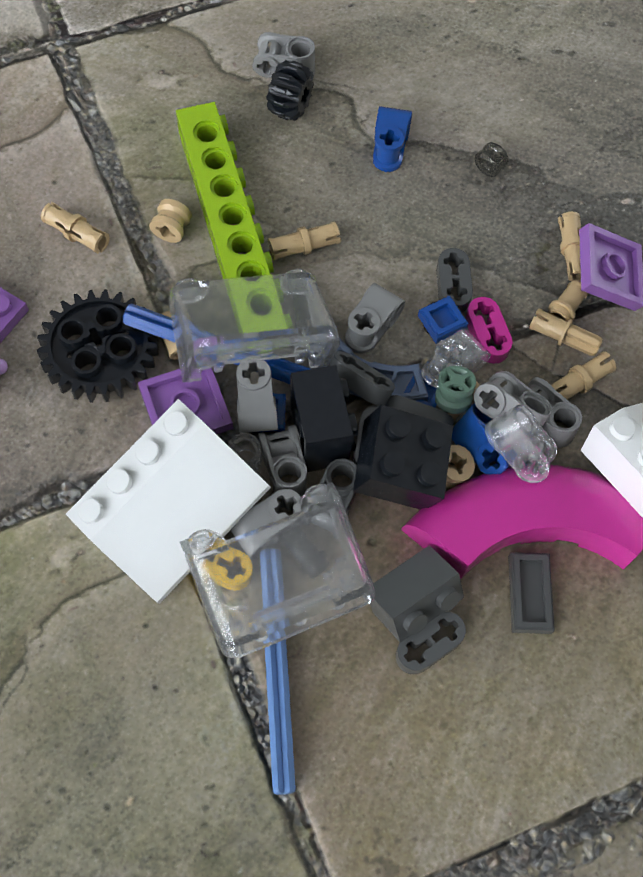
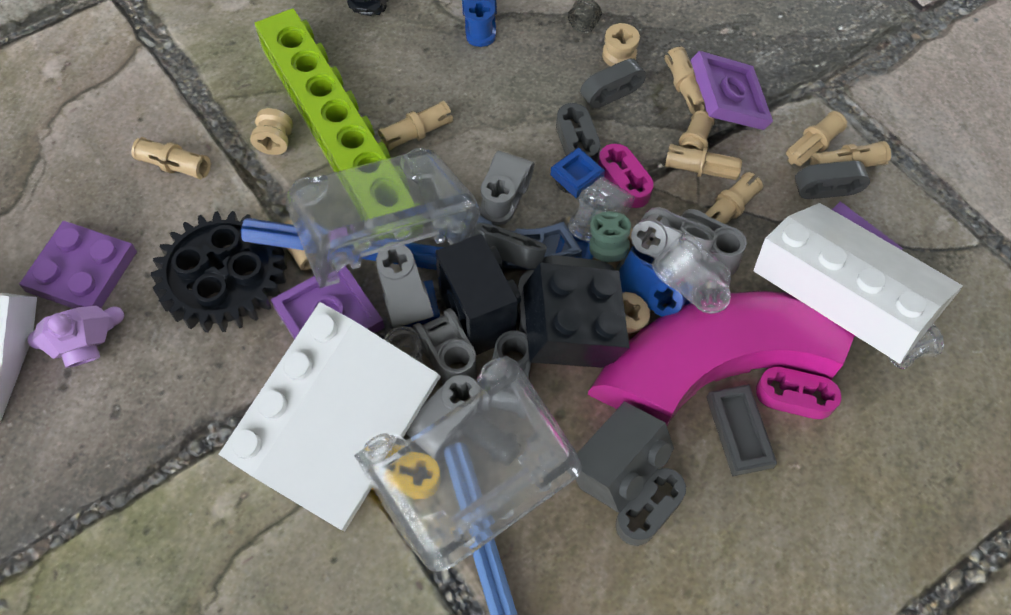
camera: 10 degrees left, 5 degrees down
none -> dark grey beam [580,58,646,108]
none -> tan wheel [602,23,640,66]
none -> dark pink beam [756,367,842,419]

